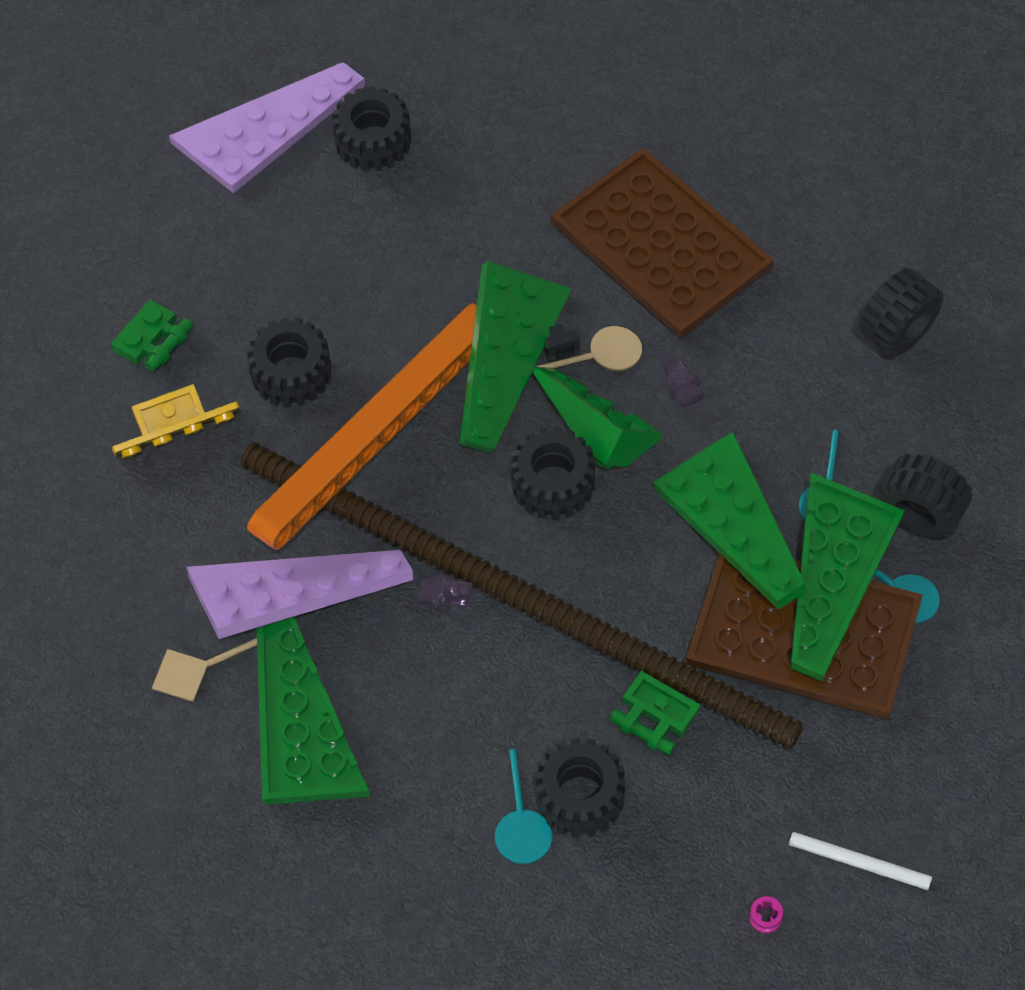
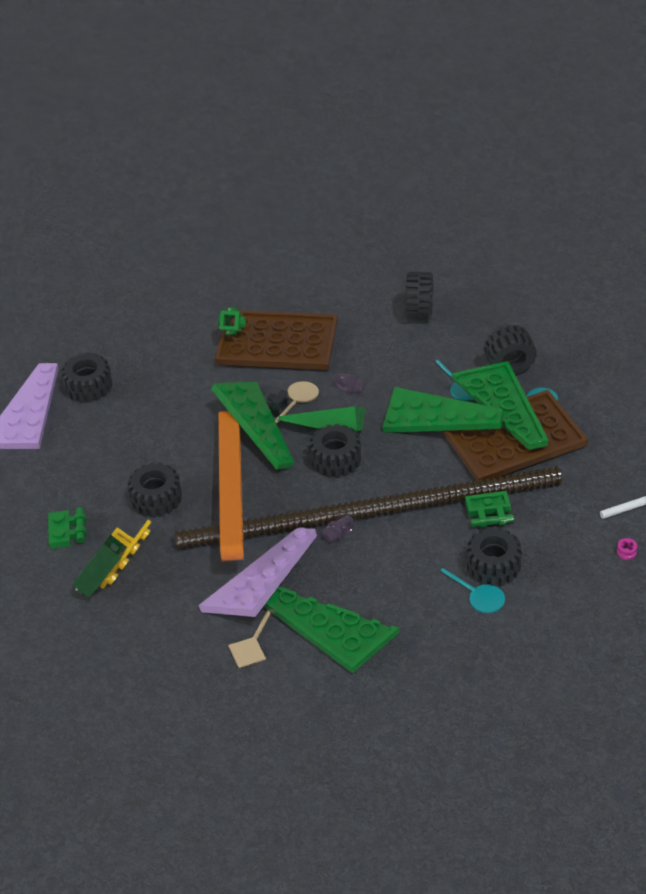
camera: 40 degrees left, 15 degrees down
none -> dark green slope [72,534,127,597]
none -> green brick [218,308,246,335]

